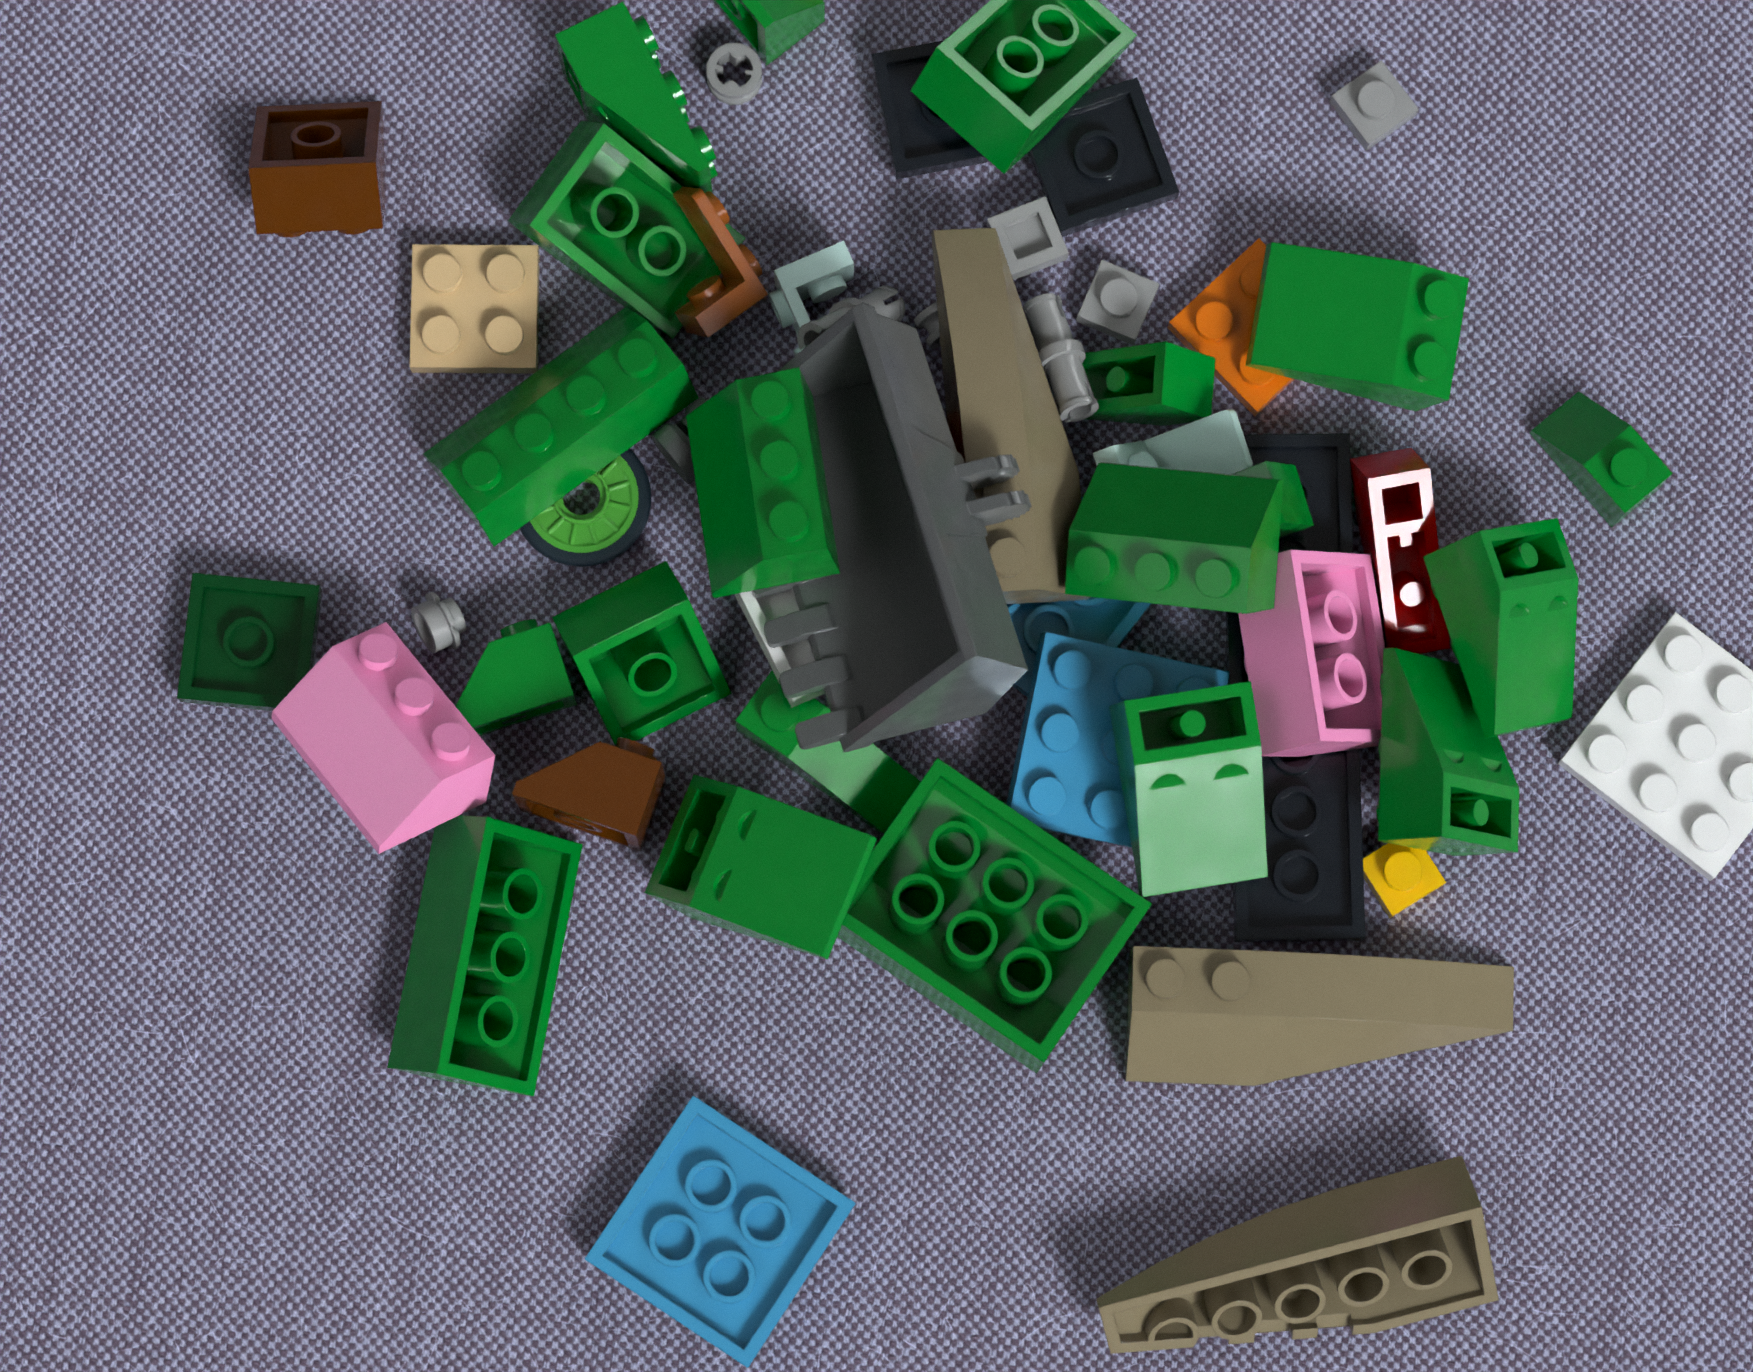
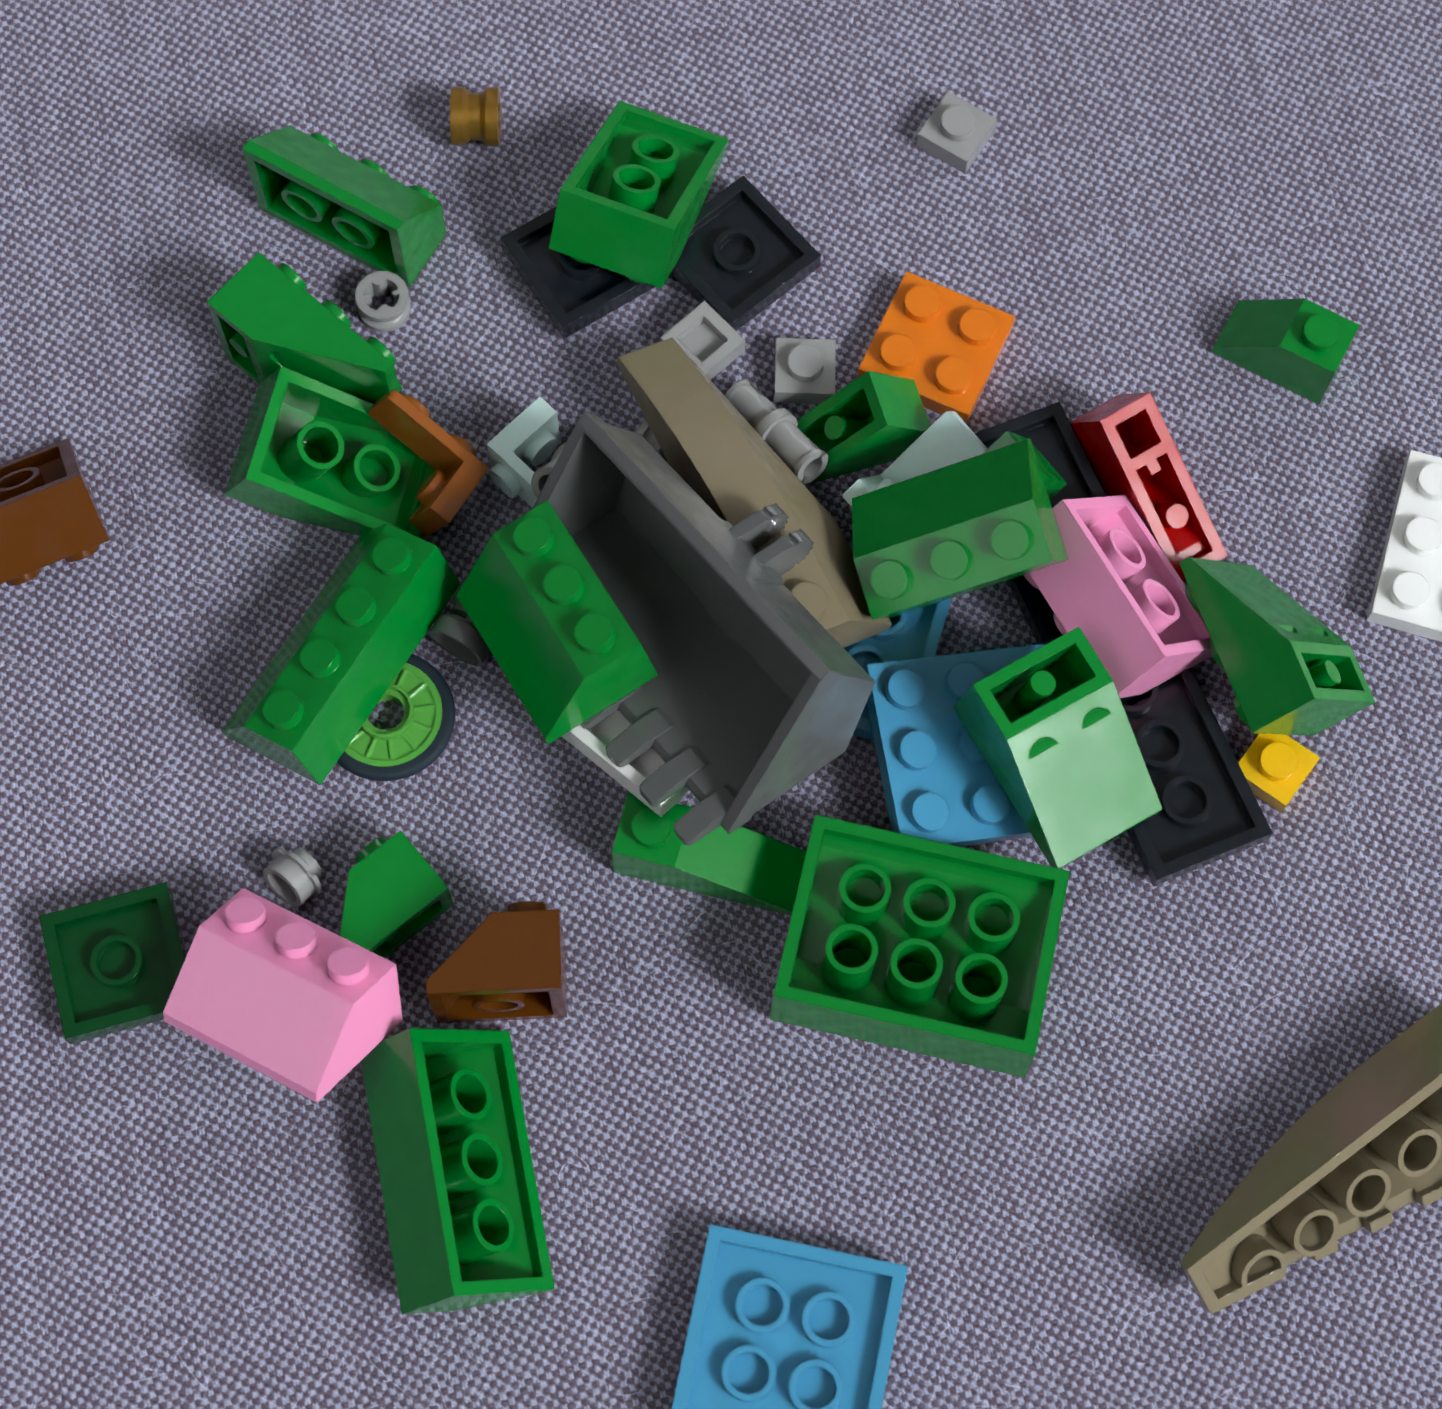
camera: 20 degrees left, 10 degrees down
tan plate [410,244,540,374] -> none
green slope [552,561,731,745] -> none
green slope [644,775,877,960] -> none
dark tan wedge [1125,946,1514,1086] -> none
green slope [1245,242,1469,411] -> none
green slope [1423,518,1578,739] -> none

